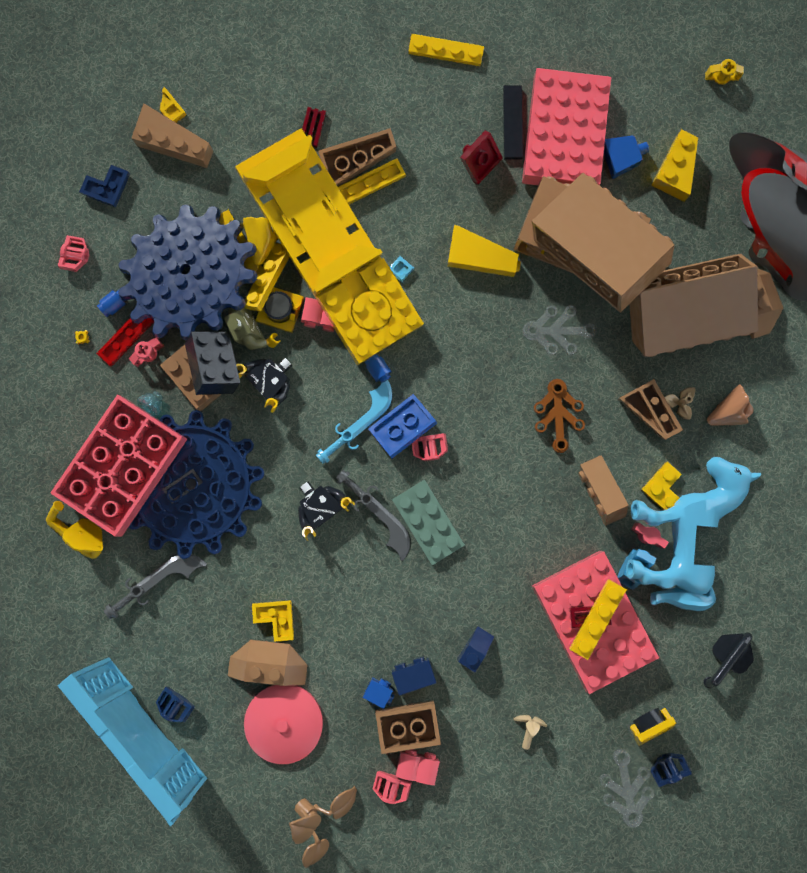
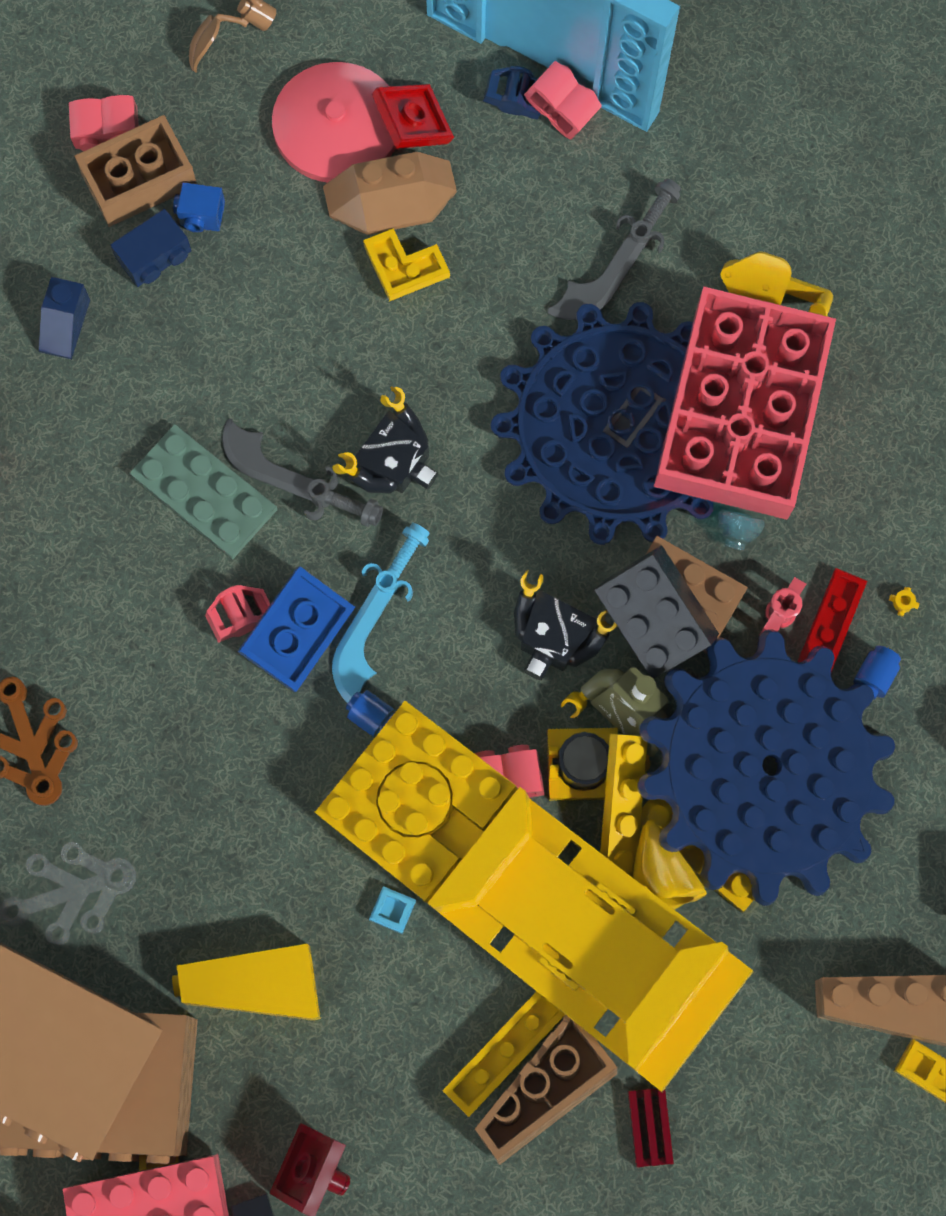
camera: 160 degrees right, 10 degrees down
coral piece [373,771,412,804] -> none
none -> red plate [372,84,454,149]
none -> coral brick [524,61,602,140]

